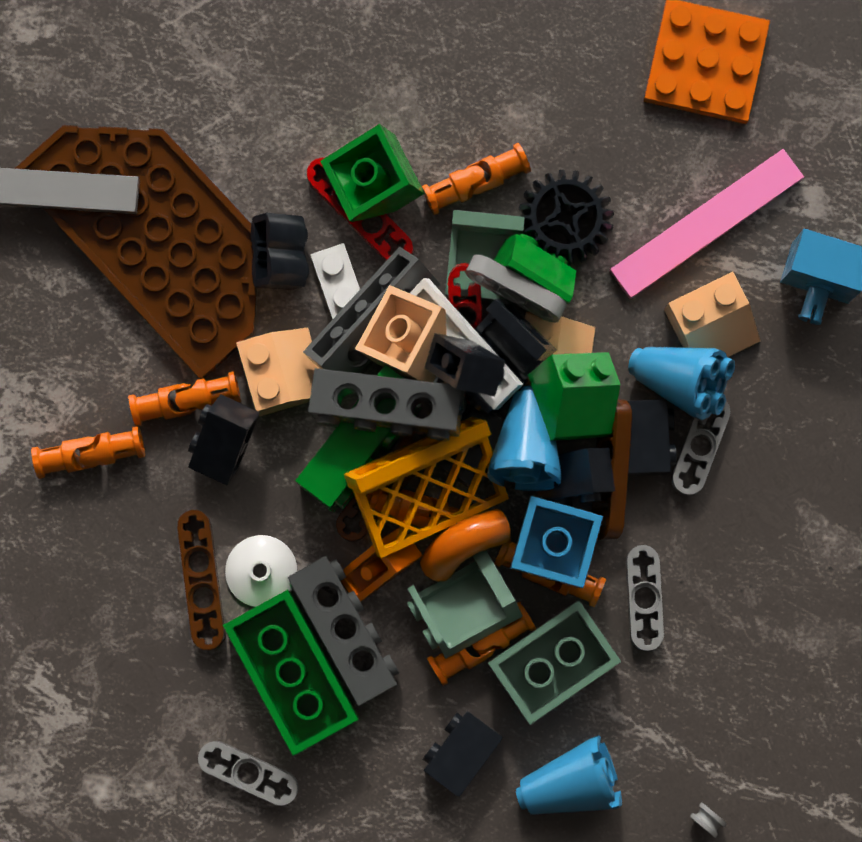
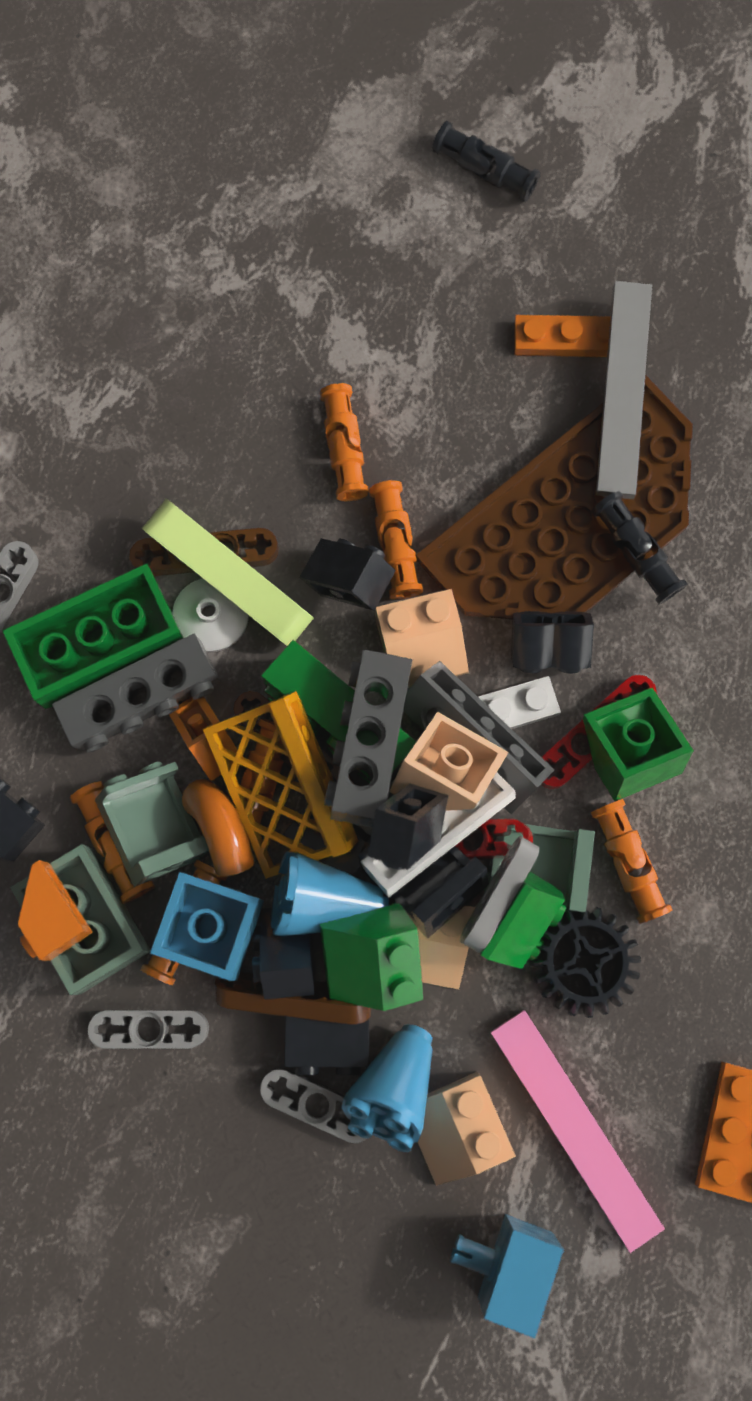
camera: 90 degrees right, 5 degrees down
none -> orange slope [18,860,92,961]
none -> yellowish green beam [142,499,314,646]
none -> black piece [591,491,688,605]

